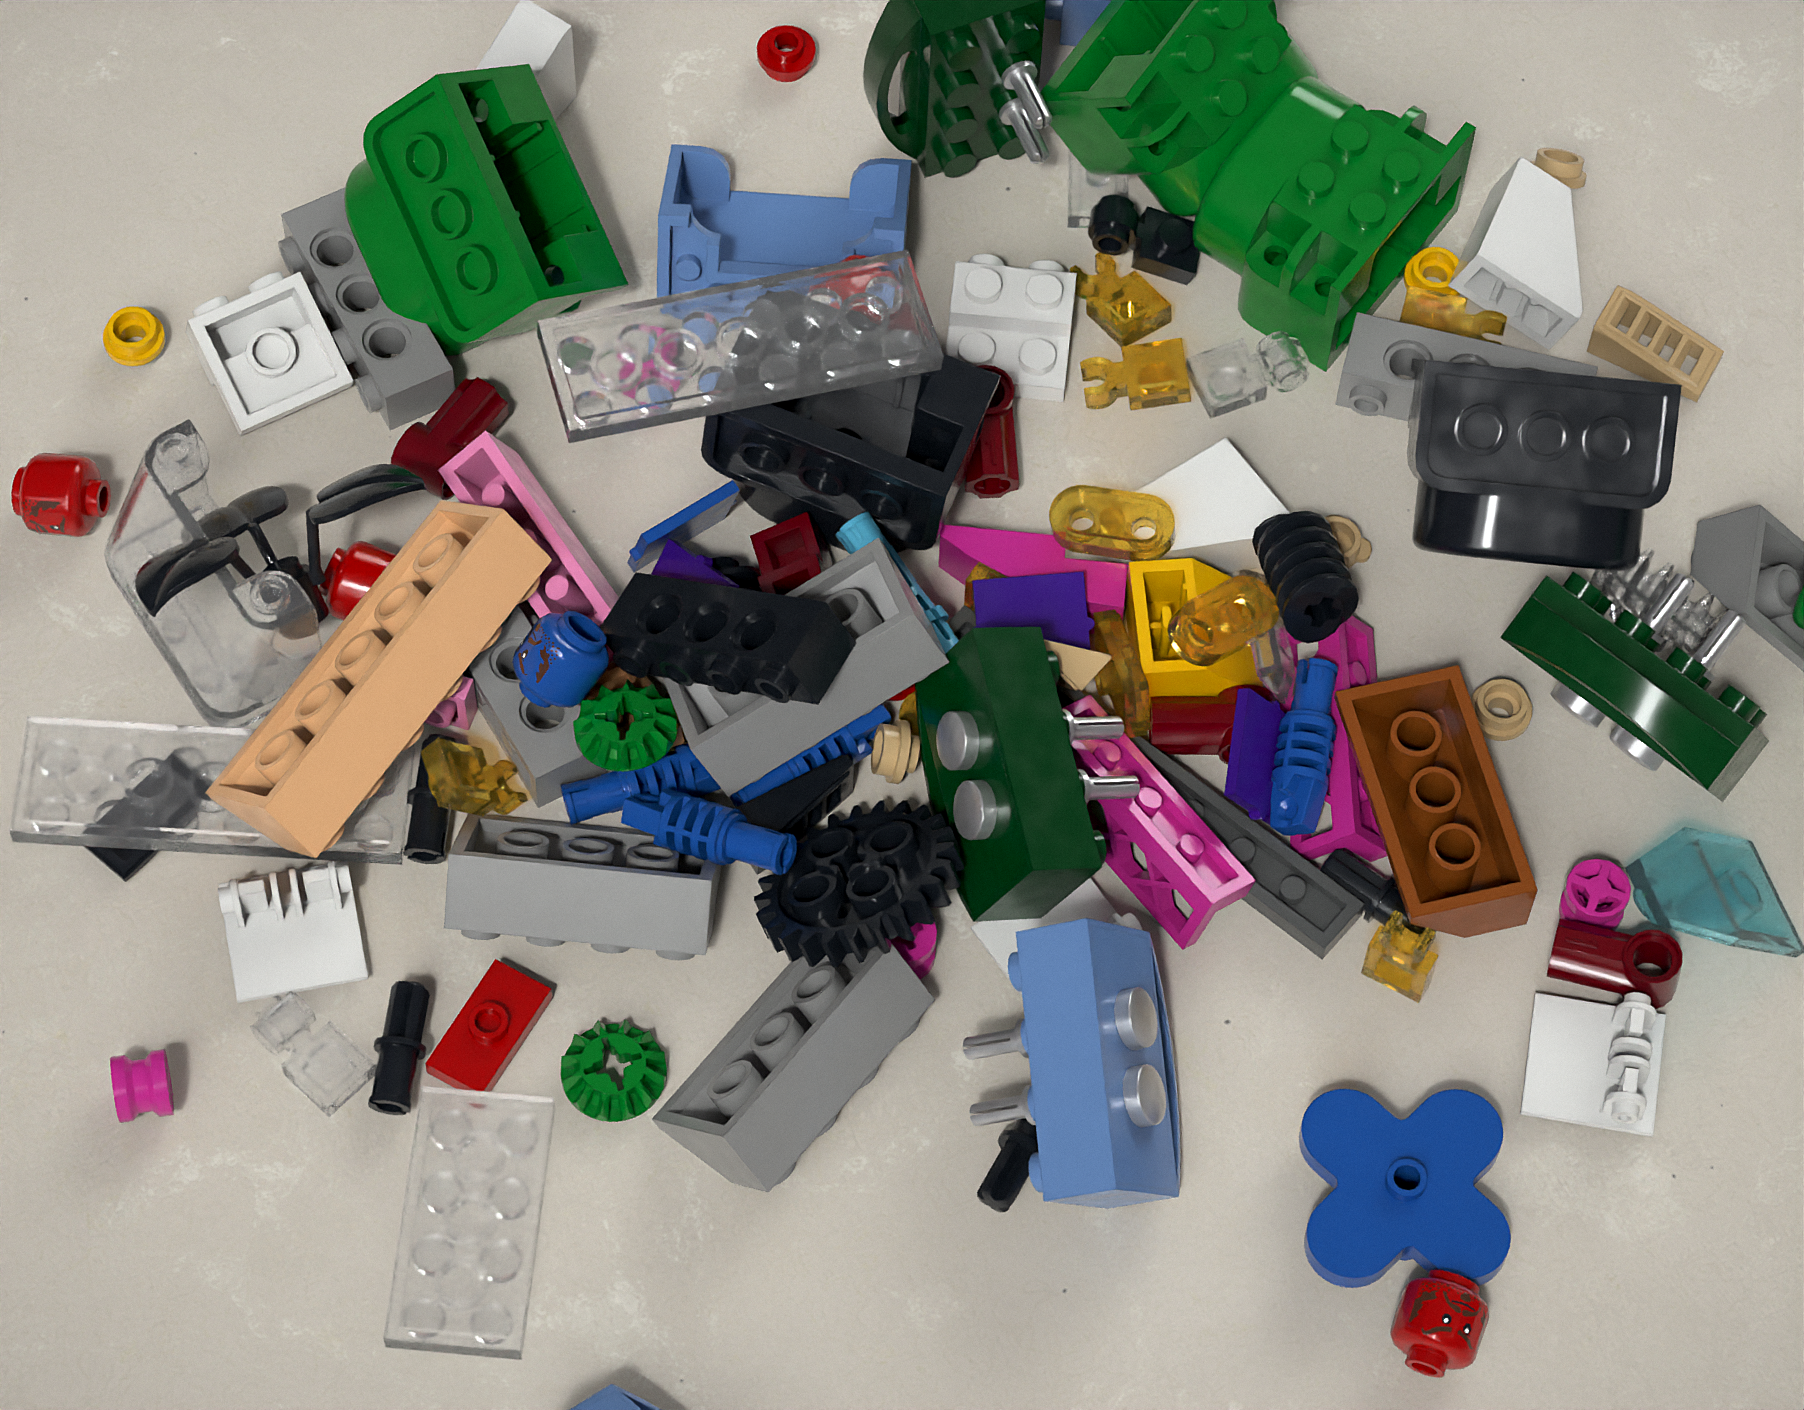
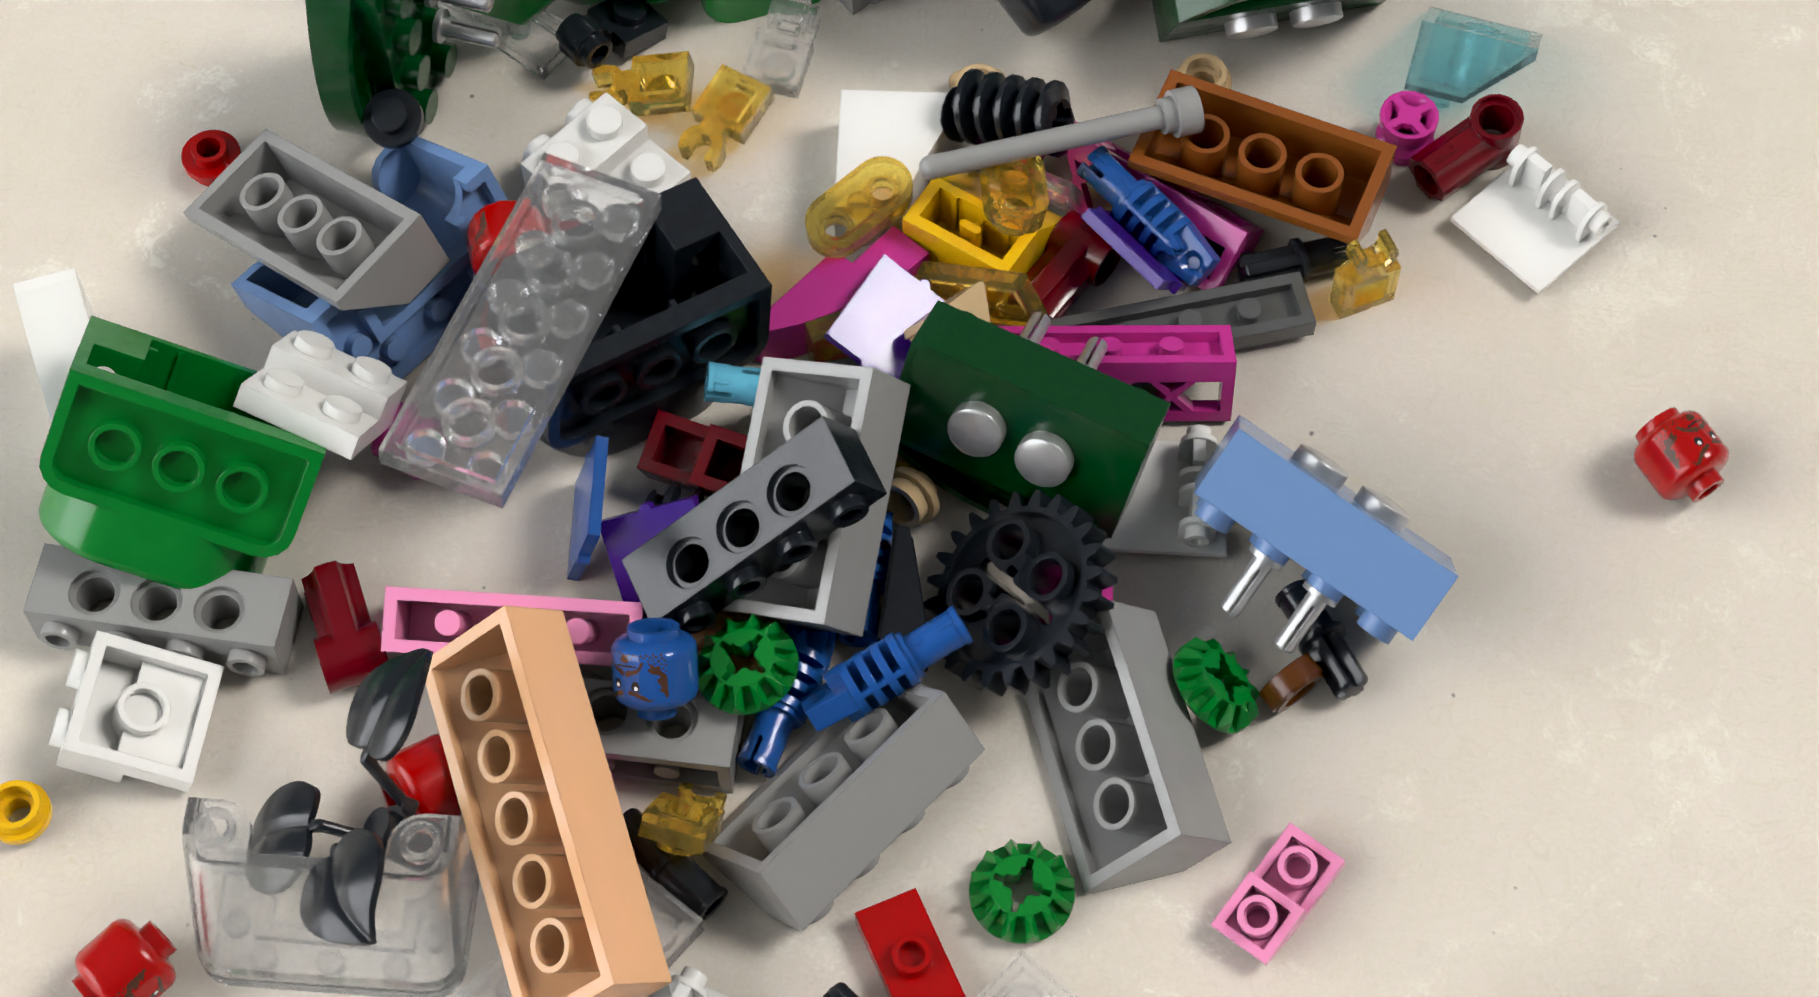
camera: 50 degrees left, 0 degrees up
blue plant [1299,1089,1511,1288] -> none
none -> light grey slope [183,129,450,311]
none -> white plate [233,330,408,460]
none -> black plate [363,88,424,149]
none -> light grey piece [919,85,1204,180]
none -> green gear [1173,637,1260,734]
none -> bright pink slope [1211,822,1345,966]
none -> reddish brown tile [1259,653,1323,713]

